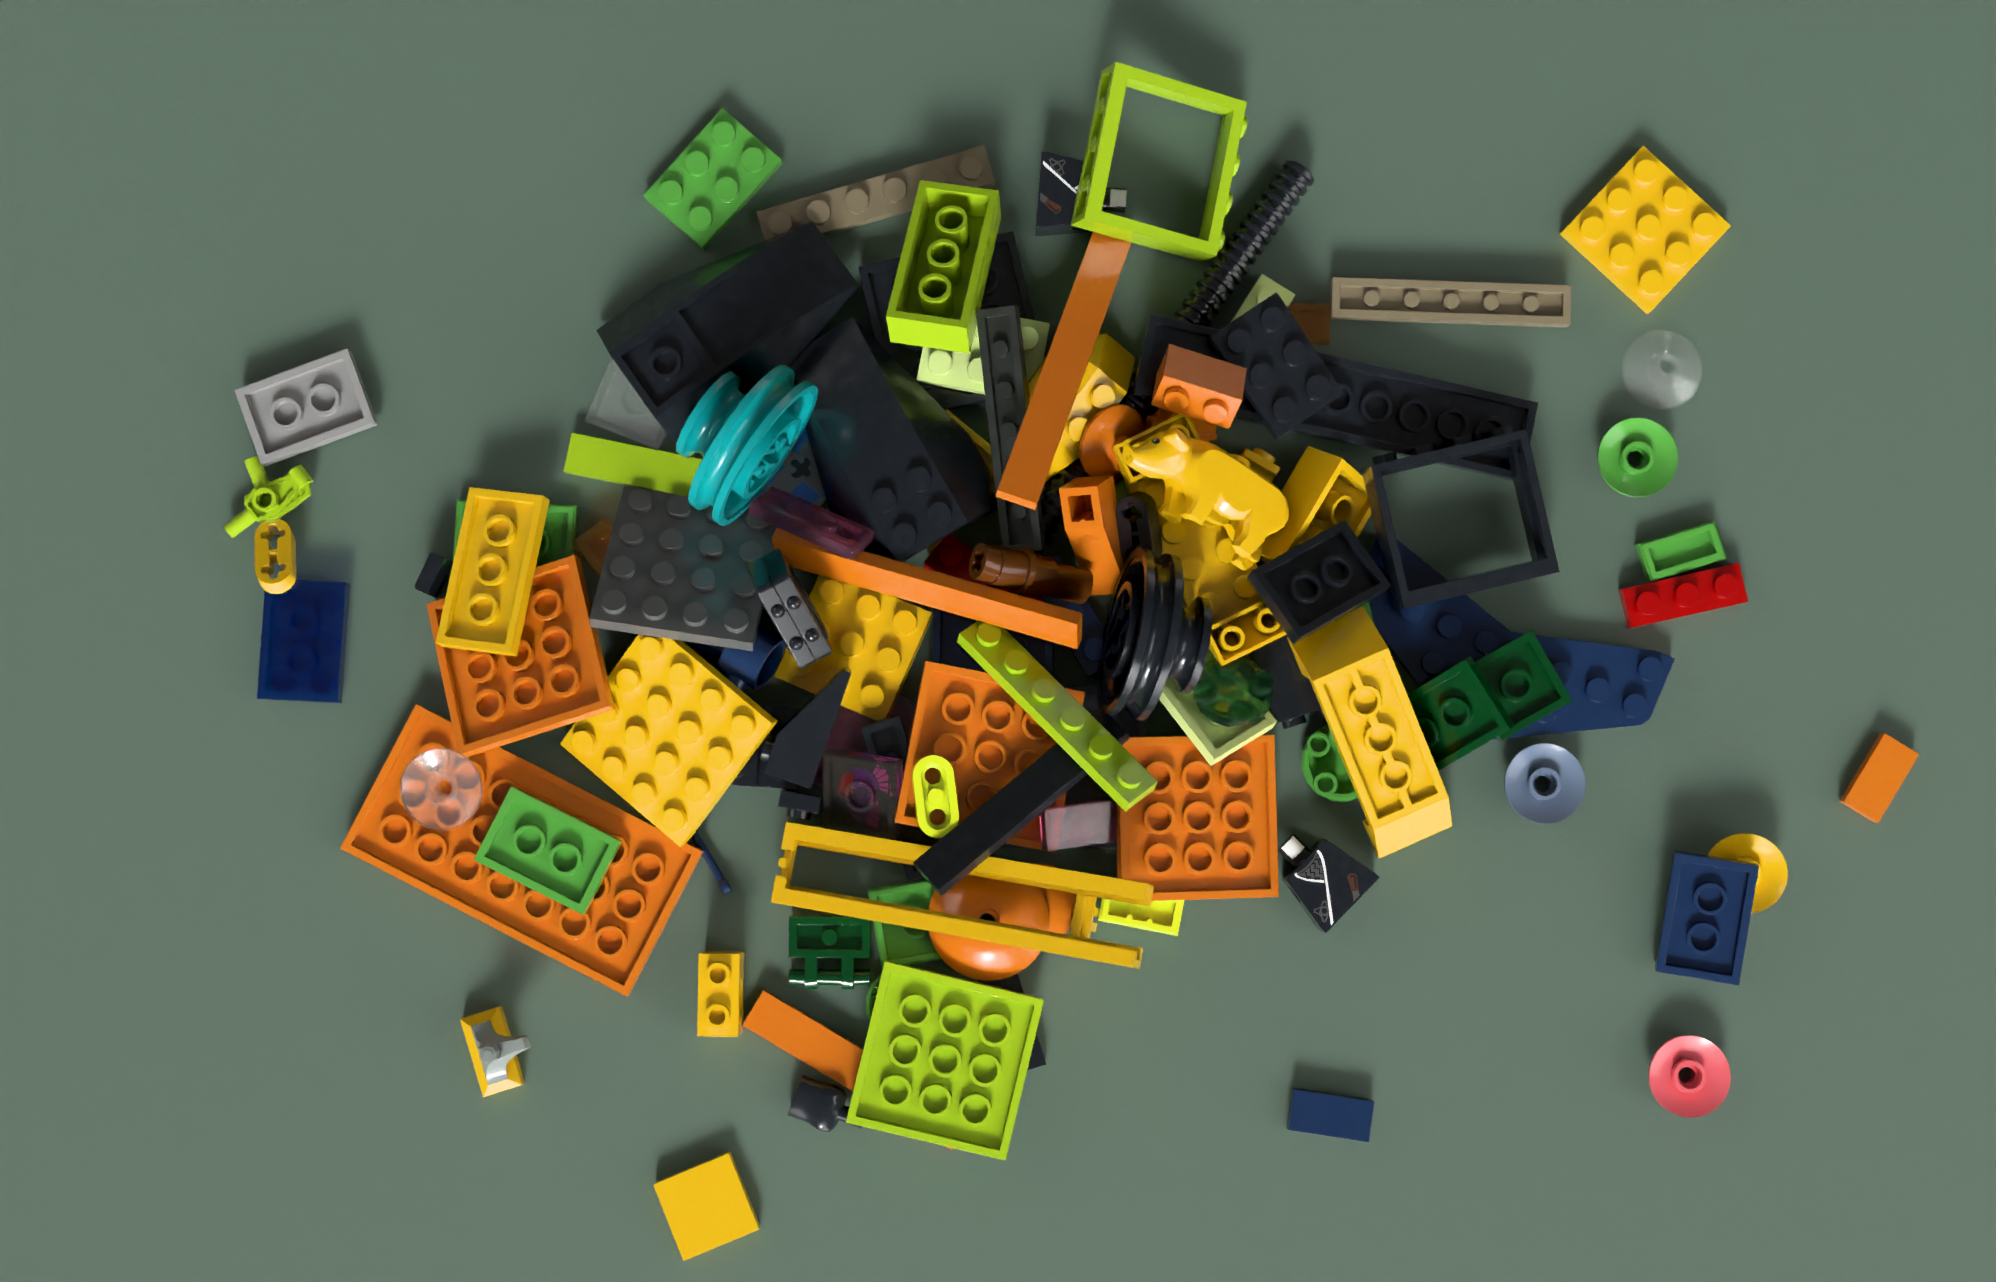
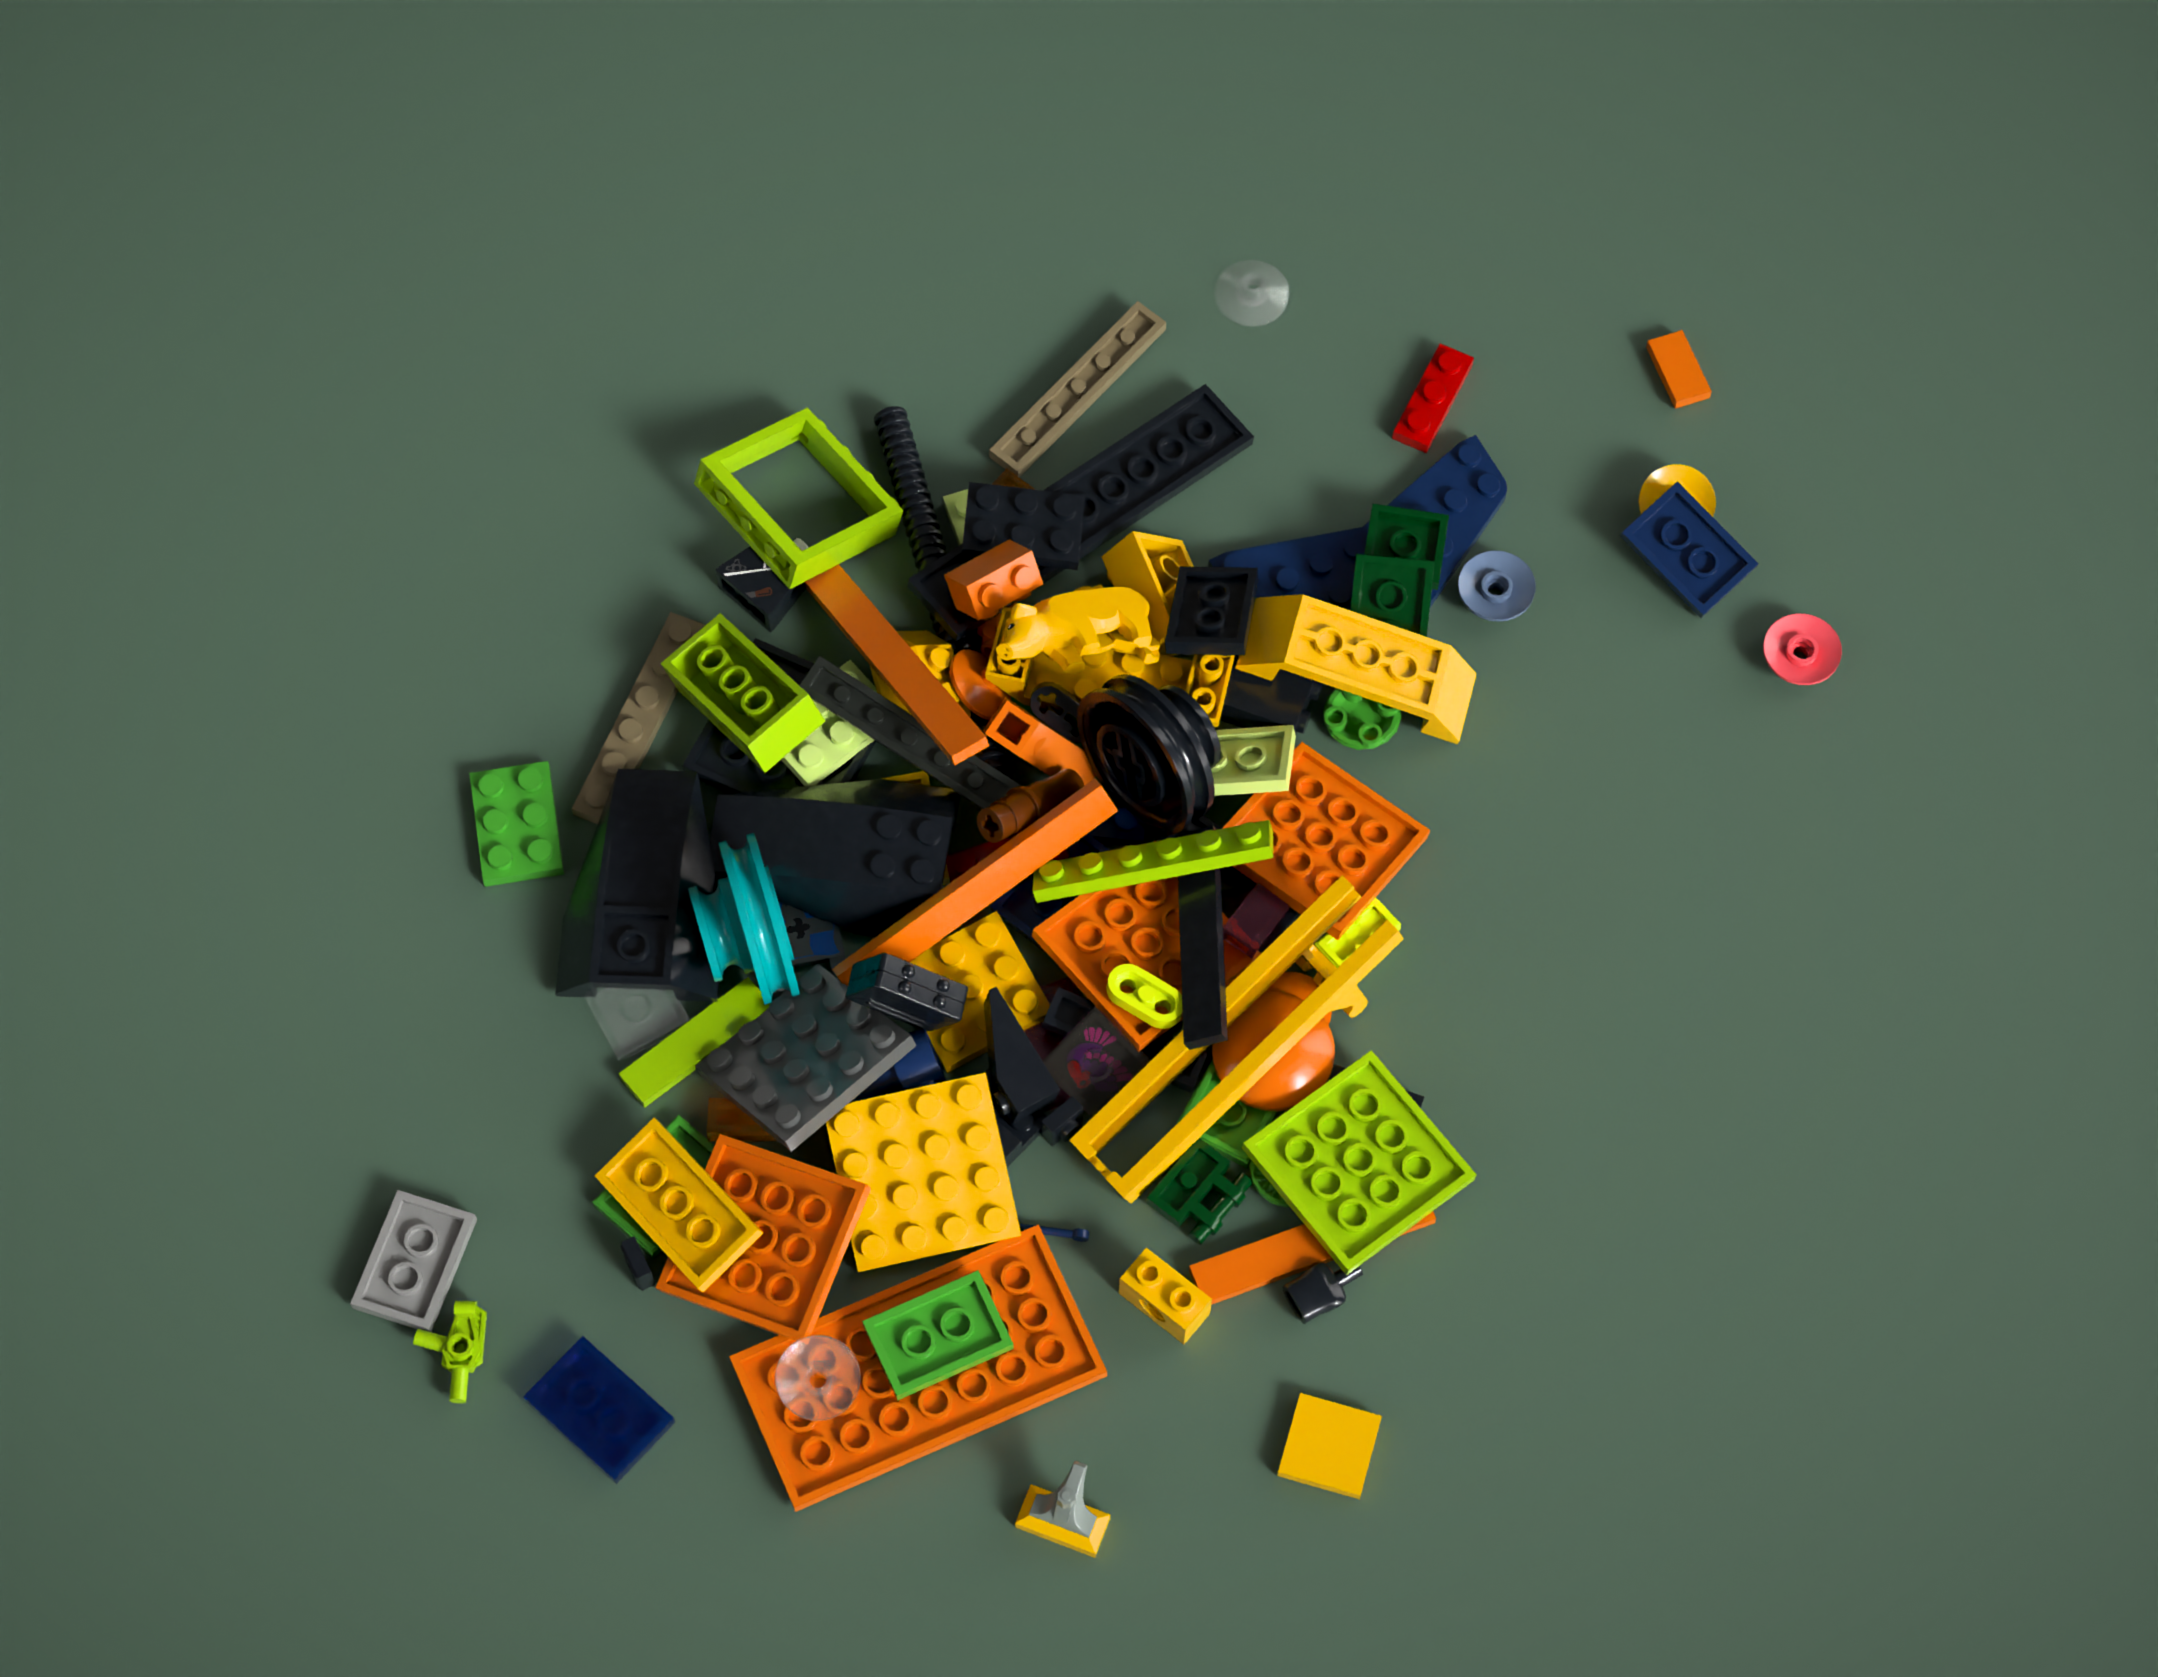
camera: 50 degrees left, 20 degrees down
yellow beam [254,519,297,594] -> none
clear pink tile [749,486,874,560] -> none
clear green dish [1193,657,1274,727] -> none
black torso [1278,833,1380,933] -> none
dark blue tile [1287,1088,1374,1142] -> none
black window [1361,425,1560,610] -> none
yellow plate [1560,146,1731,314] -> none
bright green dish [1597,418,1678,498] -> none
bright green tile [1635,521,1726,583] -> none

